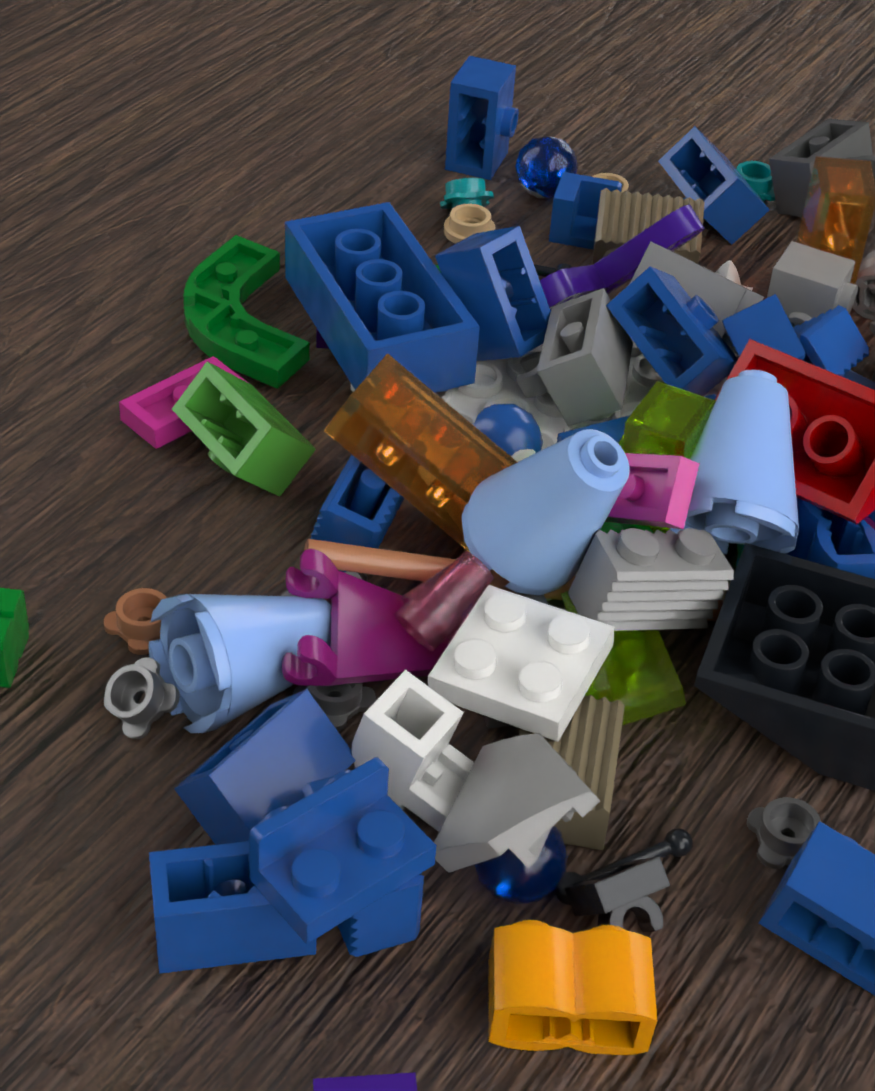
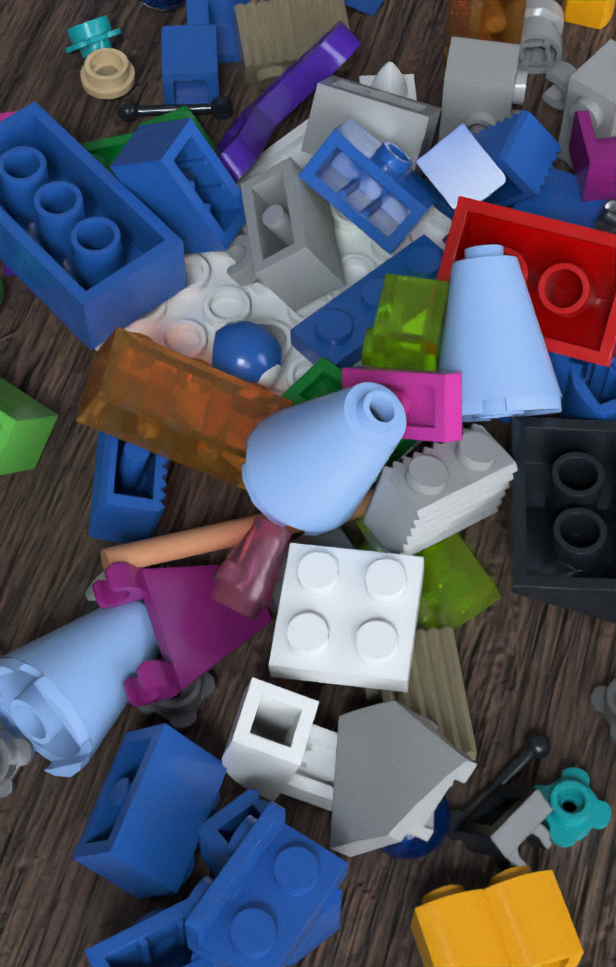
camera: 15 degrees left, 15 degrees up
none -> blue panel [161,24,219,105]
none -> teal plate [532,767,612,847]

